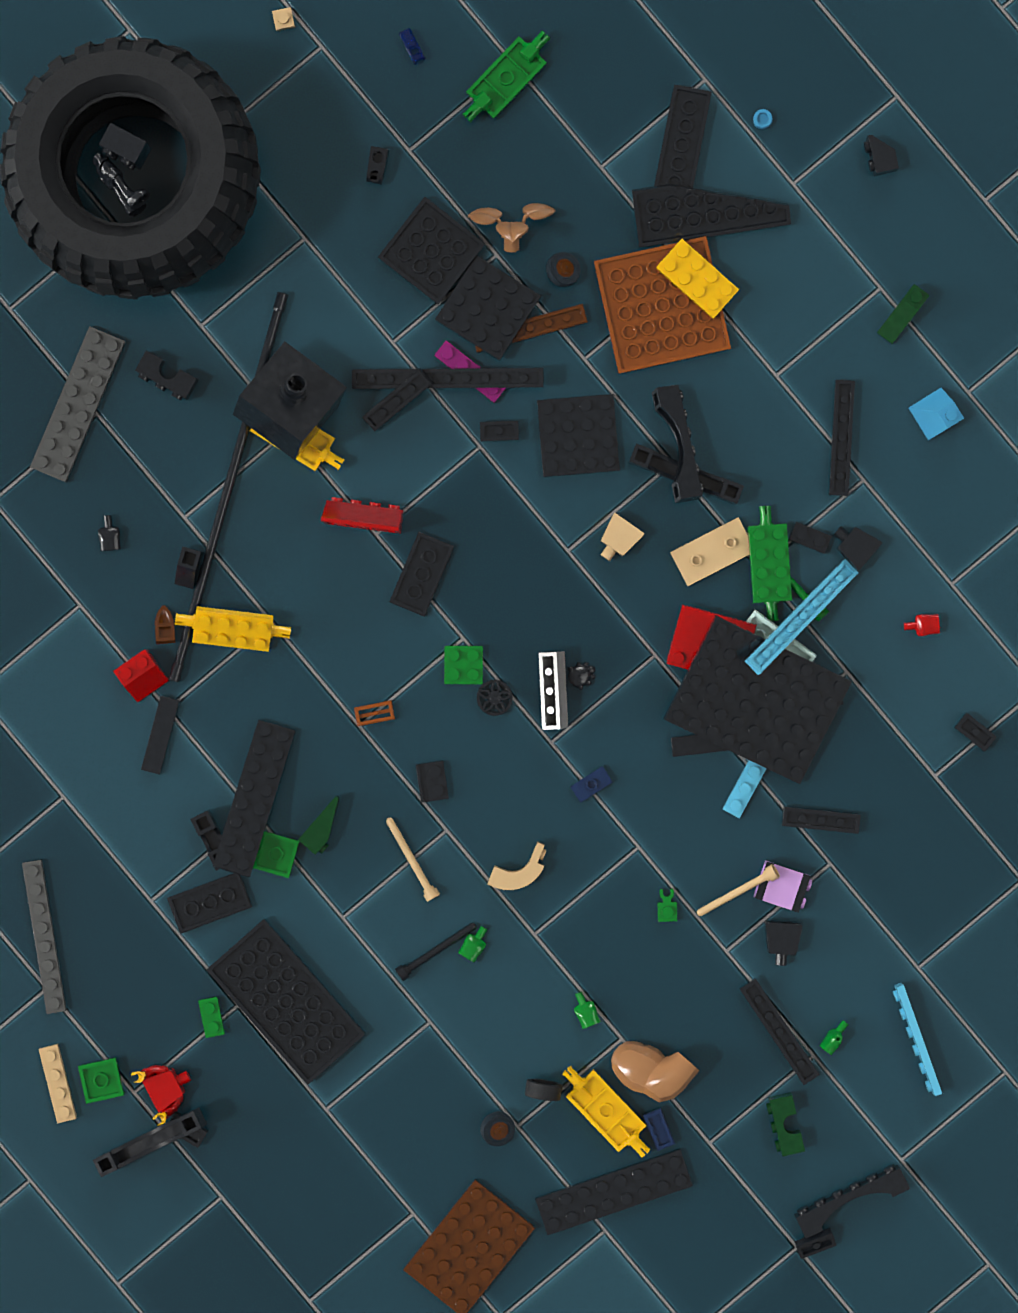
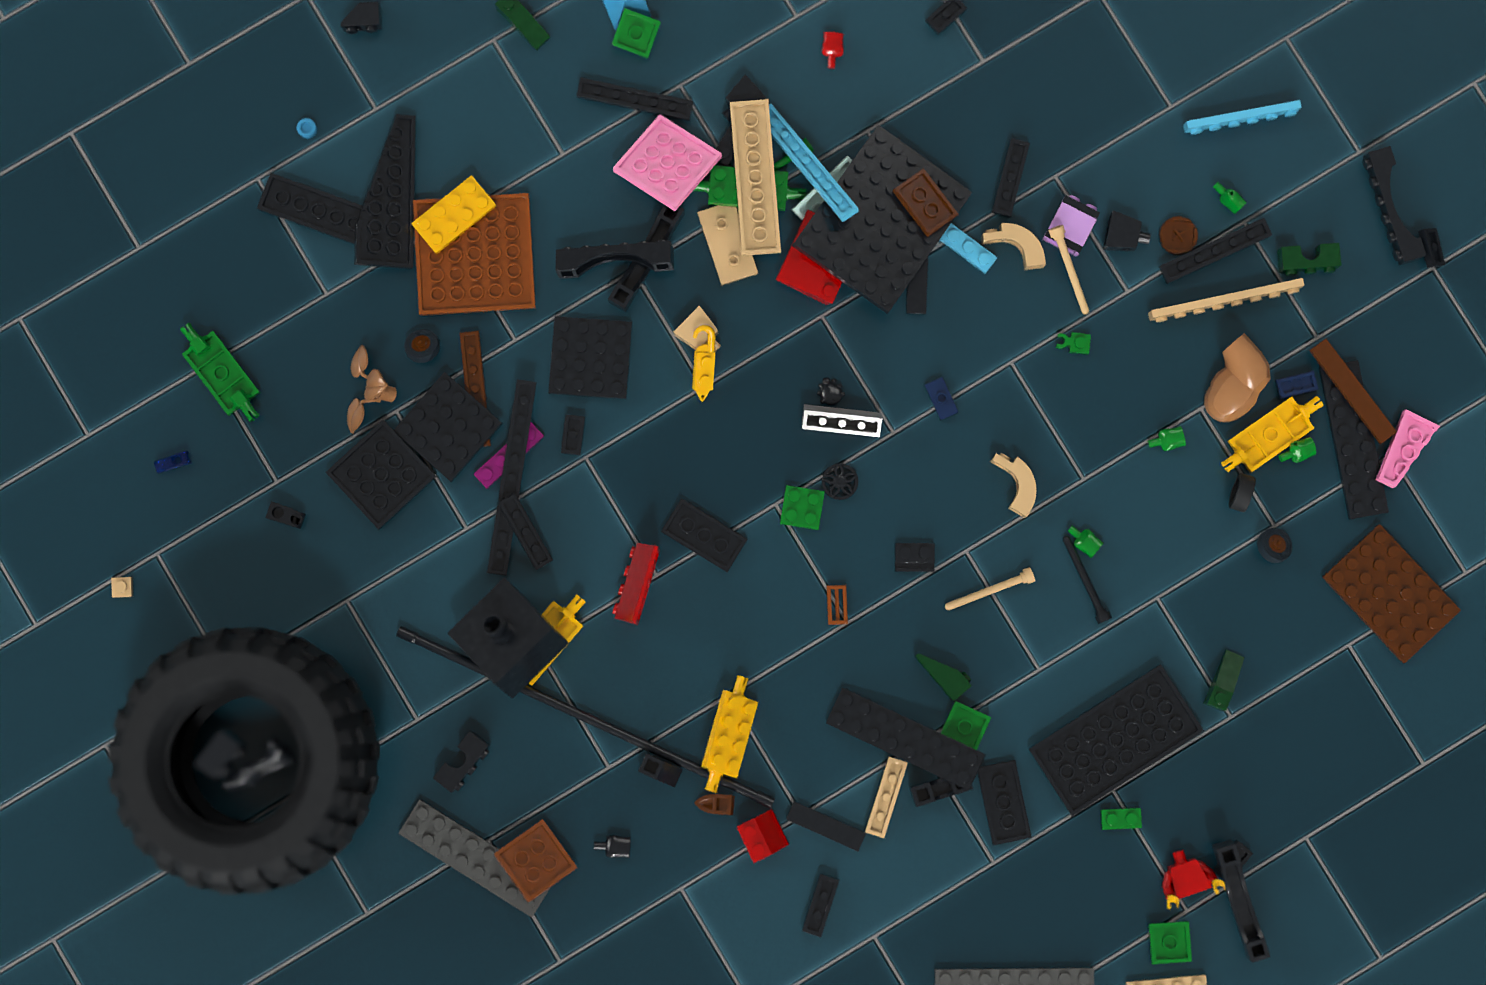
camera: 85 degrees left, 5 degrees down
none -> dark orange plate [494,819,577,903]
none -> green plate [611,8,661,58]
none -> bright pink plate [613,115,722,211]
none -> yellow plate [692,325,715,402]
none -> tan plate [730,99,781,256]
none -> black plate [802,874,840,937]
none -> tan plate [865,757,908,838]
none -> reddish brown tile [893,168,959,237]
none -> tan arch [981,223,1046,270]
none -> tan plate [1148,278,1304,323]
none -> reddish brown tile [1159,216,1198,255]
none -> dark green slope [1203,650,1245,711]
none -> green piece [1278,437,1316,463]
none -> reddish brown tile [1309,339,1397,444]
none -> bright pink wing [1376,410,1440,488]

